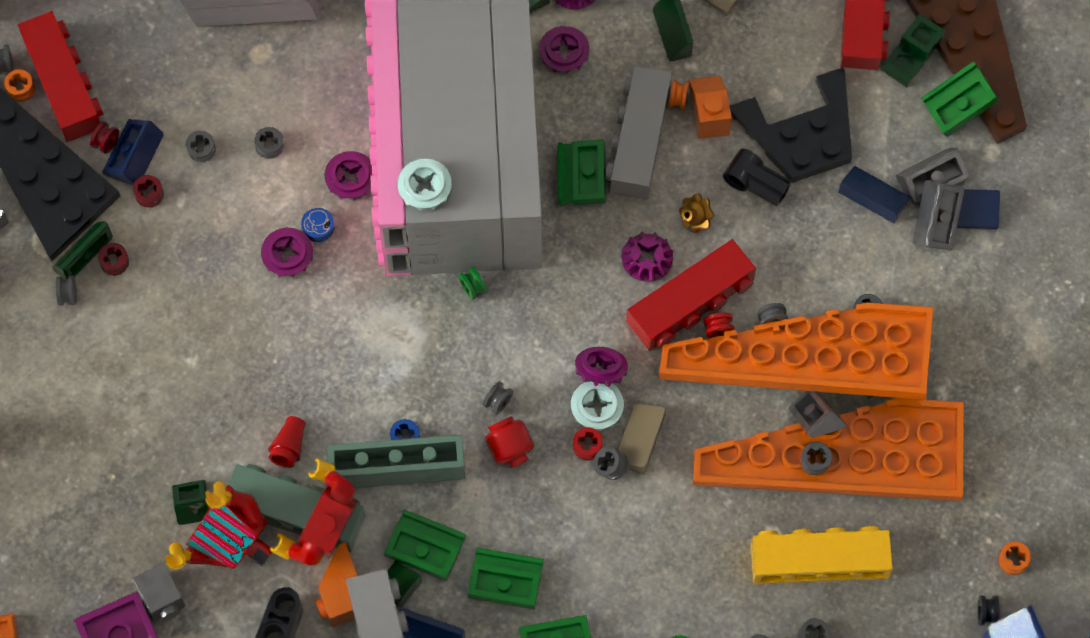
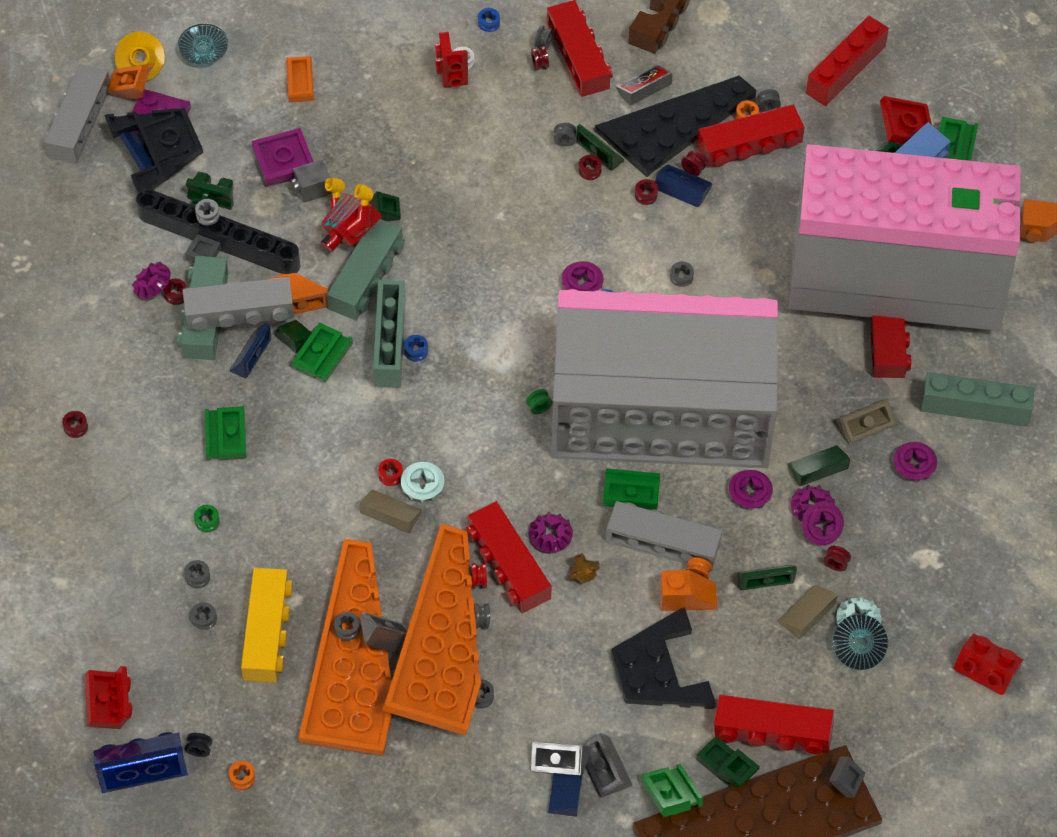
camera: 95 degrees right, 10 degrees down
dark grey bush [186,131,216,162] -> none
red cone [268,416,306,468] -> none
red torso [270,458,359,566] -> none
light aqua gear [397,159,452,211] -> none
green plate [467,547,543,610] -> none
dark grey bush [483,381,514,415] -> none
red head [485,416,534,468] -> none
magenta gear [575,347,628,387] -> none
dark grey bush [593,447,628,480] -> none
black piece [722,149,792,206] -> none
dark blue slope [838,166,910,223] -> none

